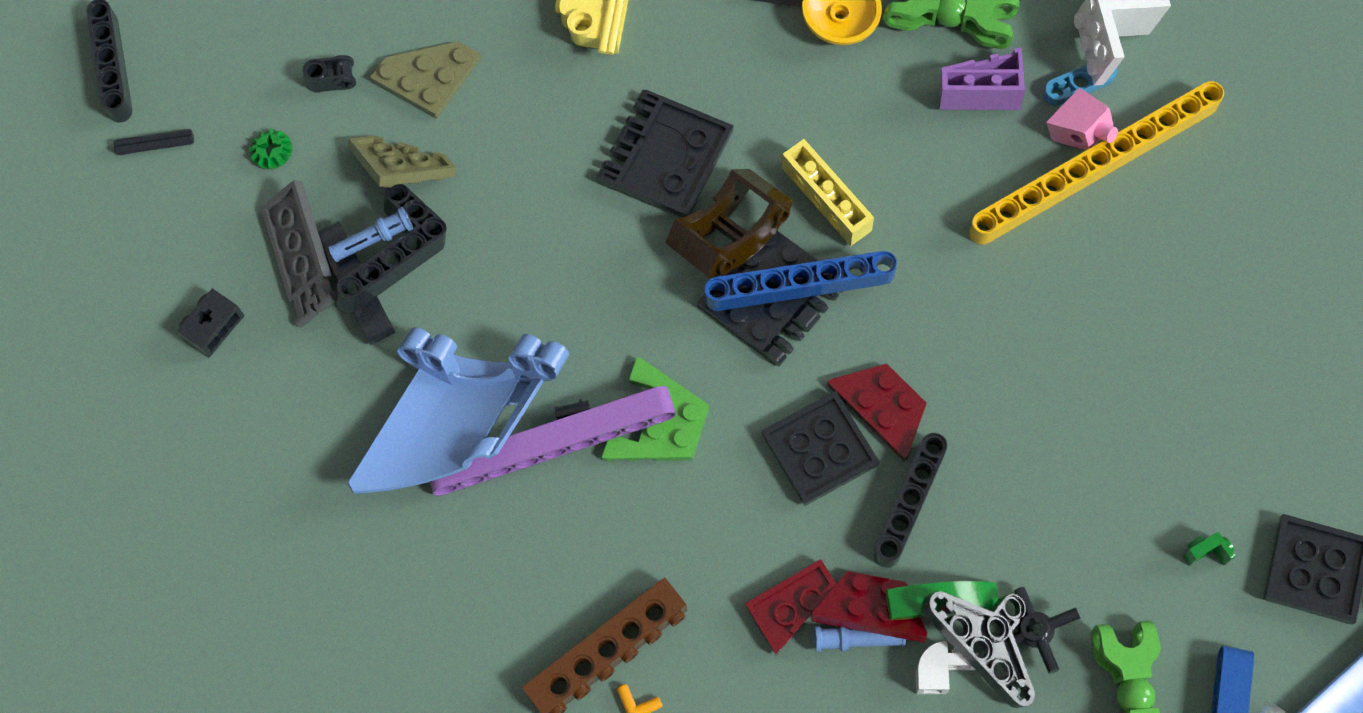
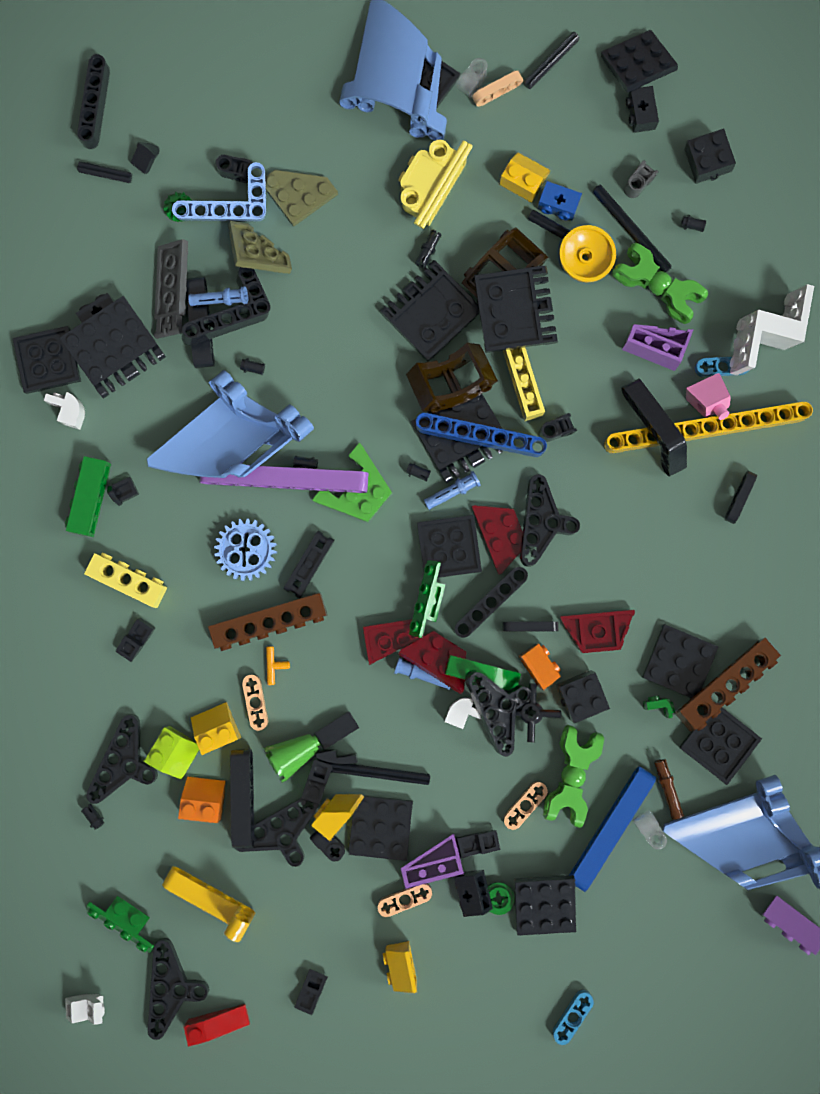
camera: 20 degrees right, 15 degrees up
none -> black plate [13,326,81,394]
none -> white brick [44,392,85,430]
none -> black hinge [60,296,166,399]
none -> green brick [65,456,111,538]
none -> light yellow brick [84,552,168,608]
none -> black tile [107,477,139,506]
none -> black tile [130,142,159,174]
none -> light blue beam [172,162,266,221]
none -> light blue gear [214,519,277,581]
none -> black pin [240,358,265,375]
none -> black plate [284,530,335,599]
none -> black pin [406,462,431,482]
none -> green bracket [409,560,445,638]
none -> black pin [415,230,442,269]
none -> medium blue pin [423,471,481,510]
none -> dark brown window [461,227,549,298]
none -> black hinge [474,266,558,353]
none -> black beam [502,622,558,632]
none -> orange slope [518,644,561,690]
none -> black beam [520,474,580,567]
none -> black piece [538,413,577,442]
none -> black brick [556,670,610,724]
none -> dark red wing [560,610,635,653]
none -> black beam [621,378,687,477]
none -> black plate [642,624,718,698]
none -> reddish brown pin [654,759,684,819]
none -> reddish brown brick [675,638,781,731]
none -> black beam [724,470,757,524]

